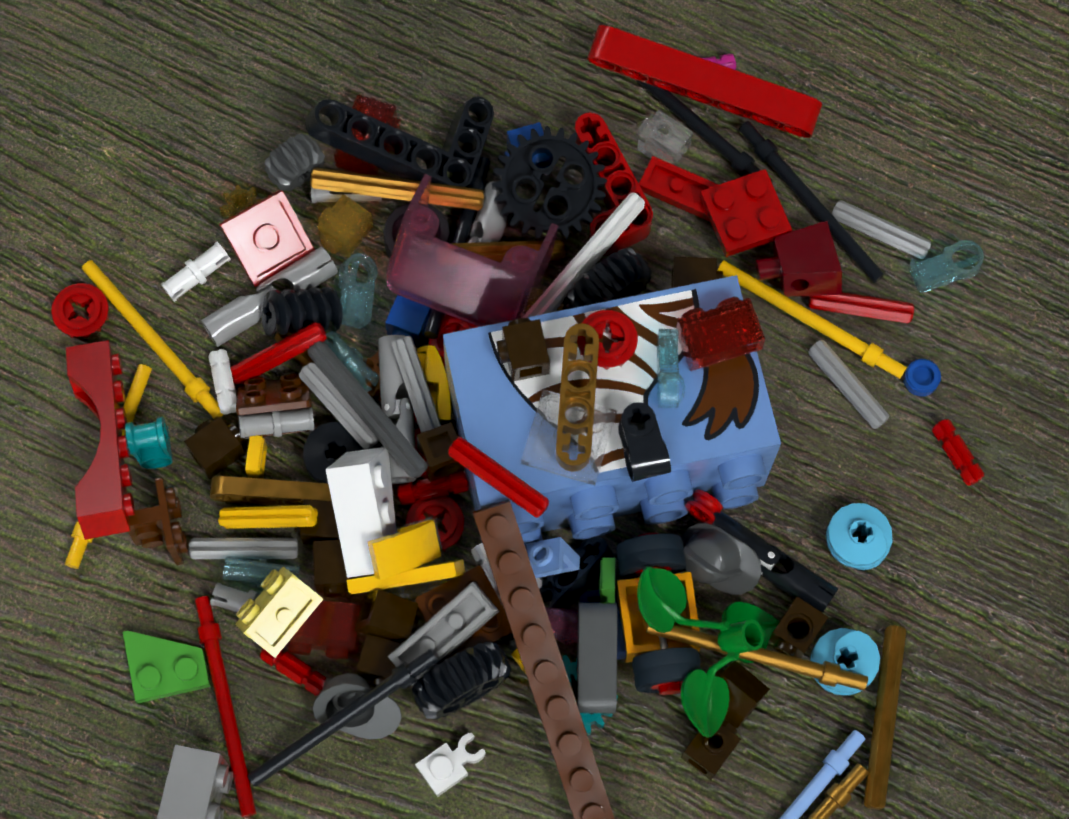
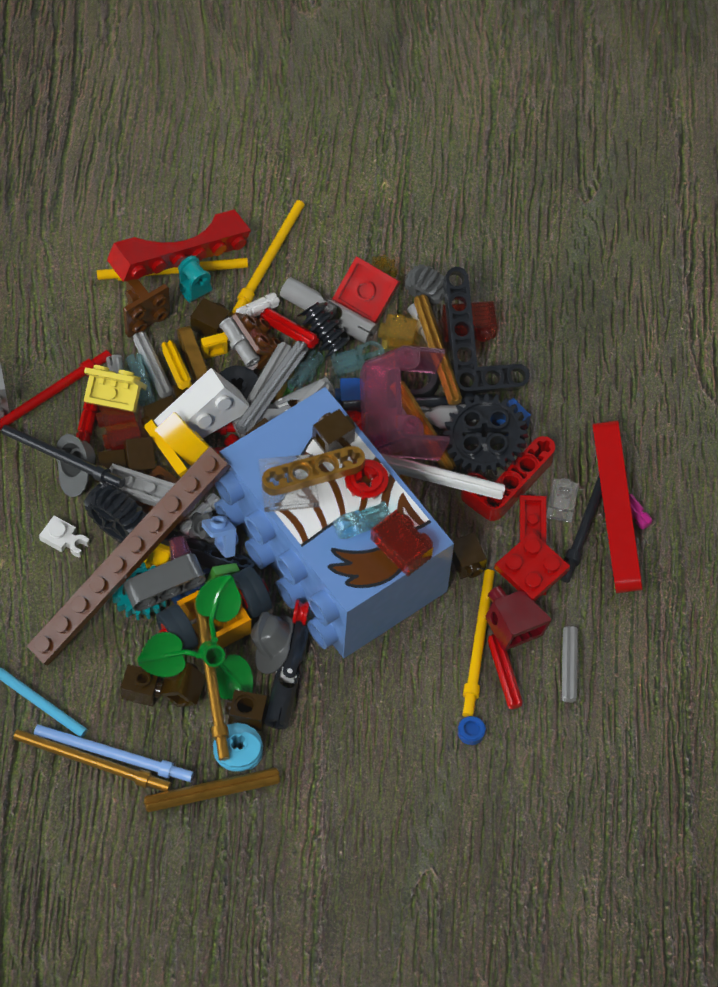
camera: 65 degrees right, 10 degrees down
red gear [51,283,109,339] -> none
bright green wing [123,631,211,704] -> none
white pin [160,242,231,302] -> none
red axle [448,437,549,518] -> none
black gear [563,248,652,310] -> none
black piece [618,402,671,482] -> none
black bar [739,121,884,283] -> none
light grey axle [808,340,889,429] -> none
medium azure piece [826,503,893,570] -> none
clear light blue piece [909,240,984,293] -> none
red axle [932,419,984,486] -> none

